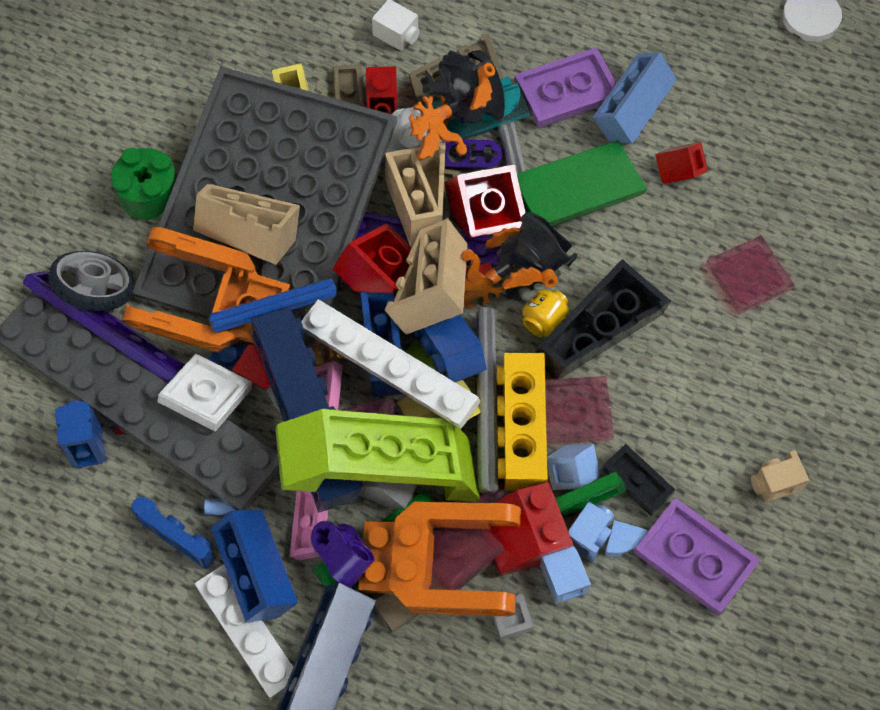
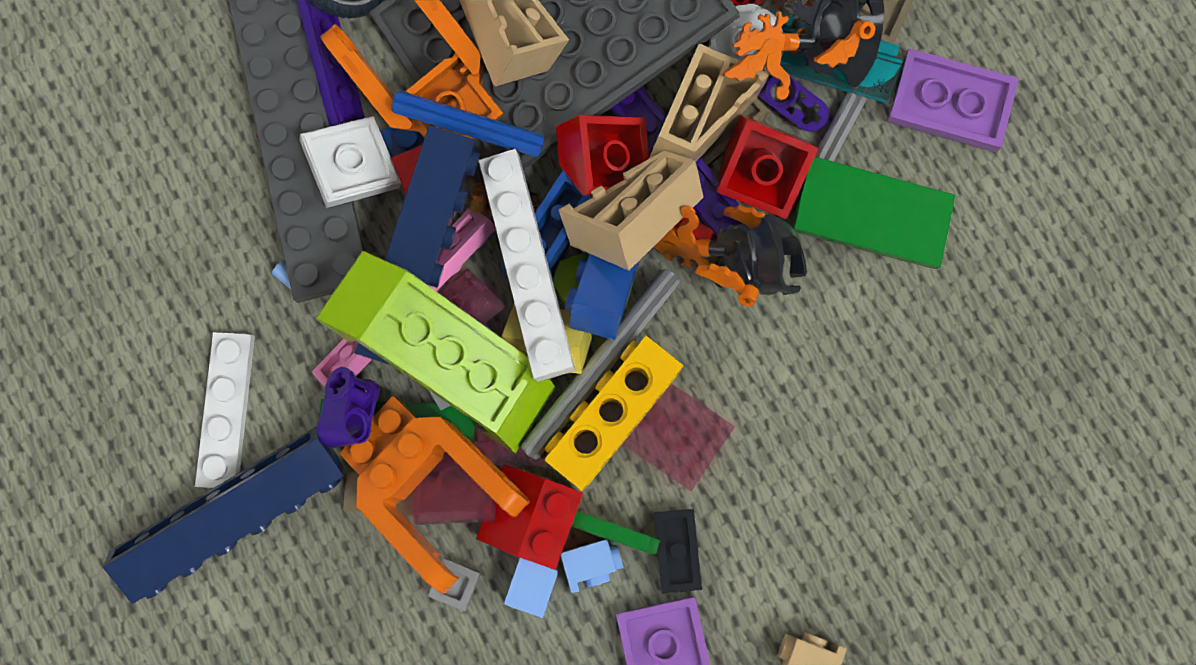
camera: 45 degrees right, 15 degrees up
blue brick [55,401,106,468] -> none
blue hinge [131,496,215,569] -> none
blue brick [211,510,298,622] -> none
yellow head [522,289,570,337] -> none
black wedge [536,259,671,381] -> none
light blue panel [547,444,600,490] -> none
medium blue brick [592,52,677,144] -> none
light blue tile [605,520,647,556] -> none
red panel [655,142,708,184] -> none
clear pink tile [706,235,795,315] -> none

